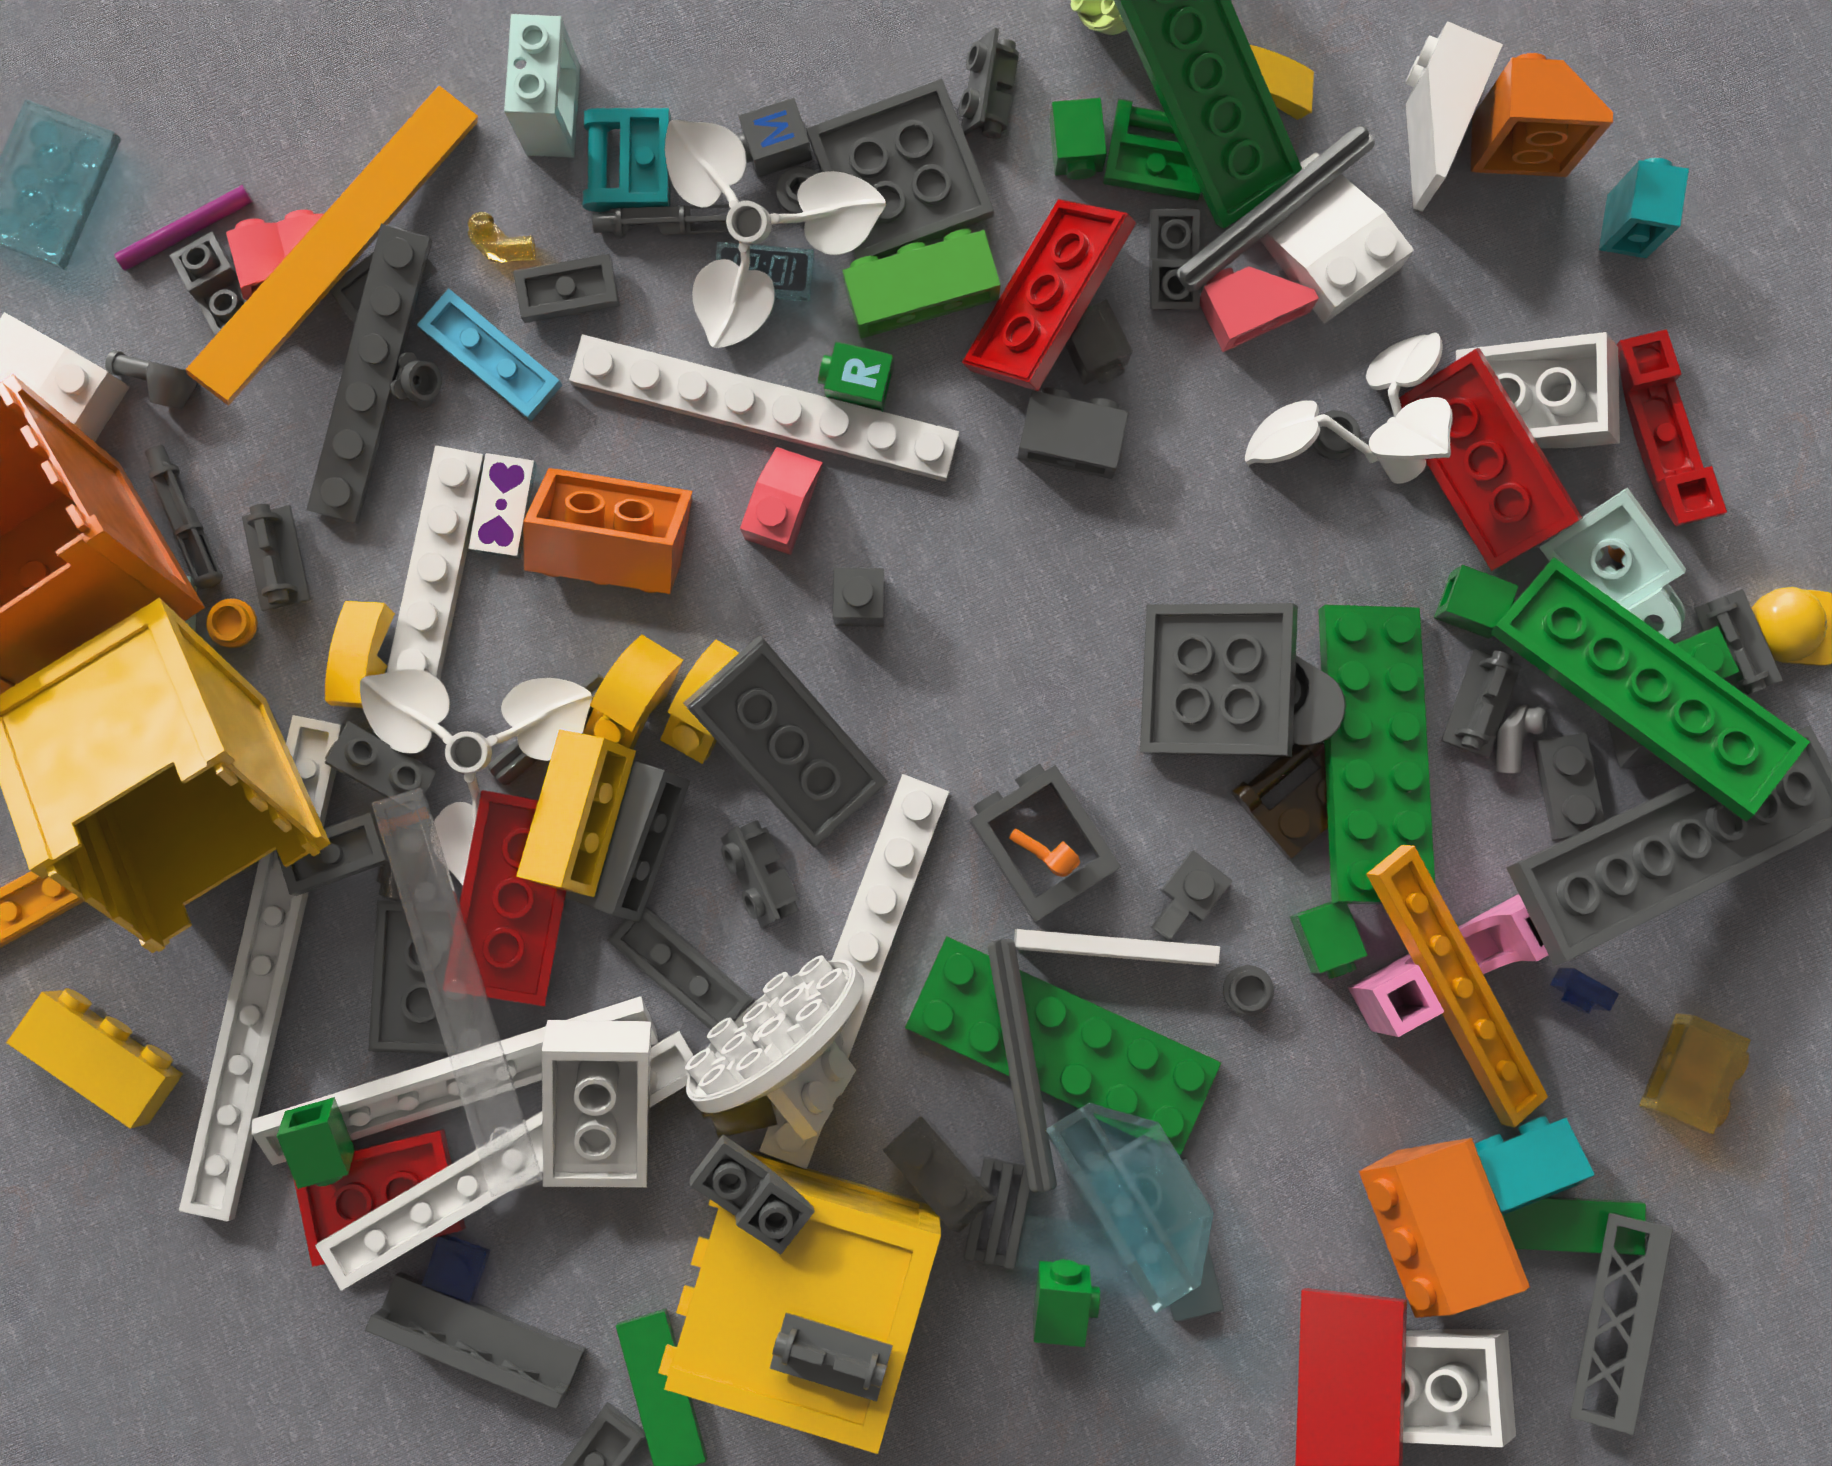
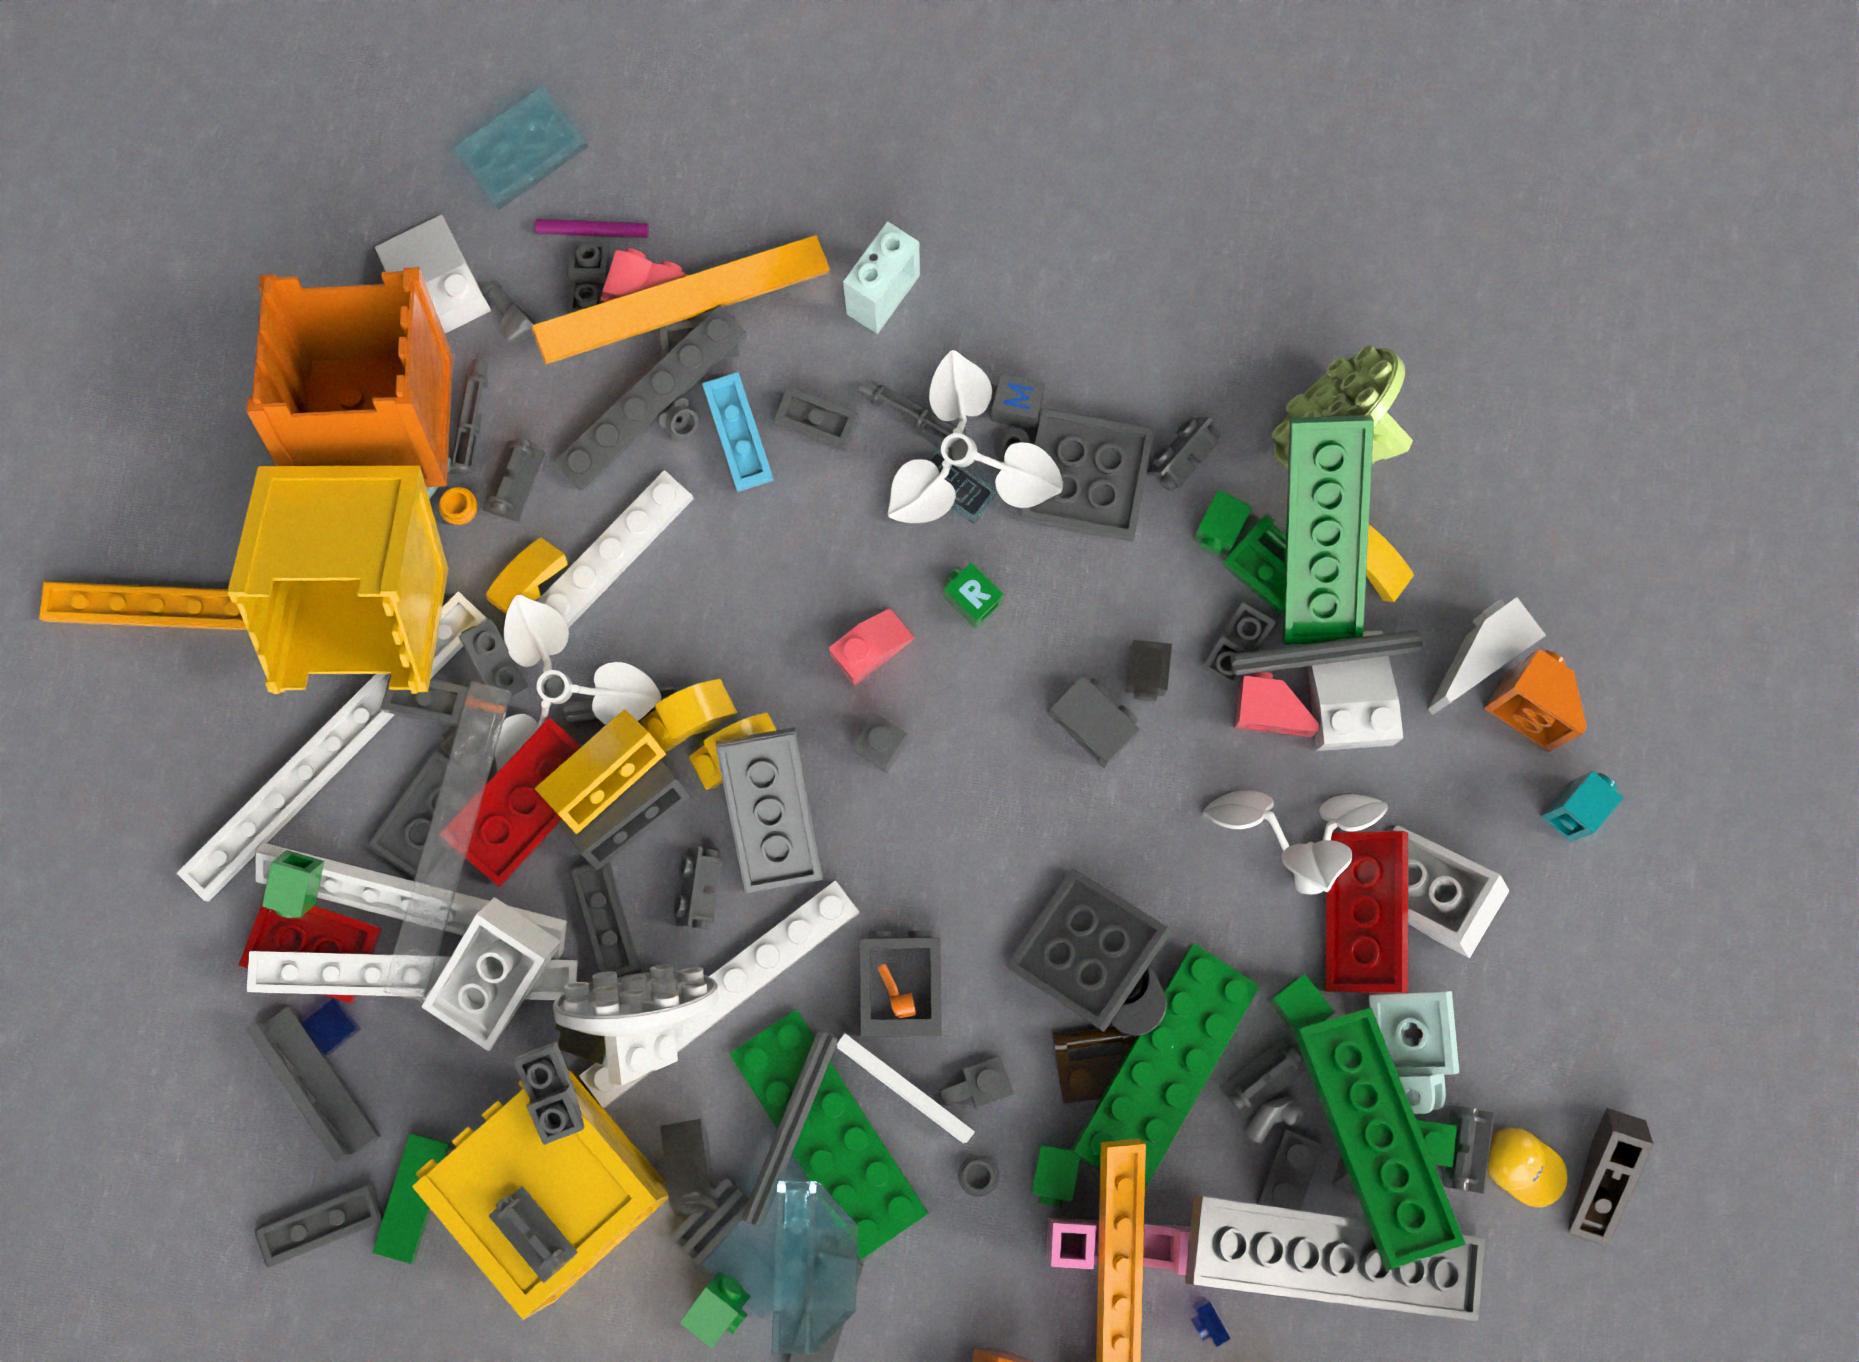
camera: 30 degrees right, 5 degrees down
yellow brick [6,988,183,1129] -> none
clear yellow arm [467,212,536,263] -> none
tile [469,453,537,559] -> none
orange slope [523,468,693,594] -> none
white plate [569,334,959,482] -> none
teal plate [582,108,671,212] -> none
bright green brick [842,229,1001,339] -> none
red tile [962,199,1136,391] -> none
dark grey plate [1312,410,1361,460] -> none
red slope [1617,329,1727,527] -> none

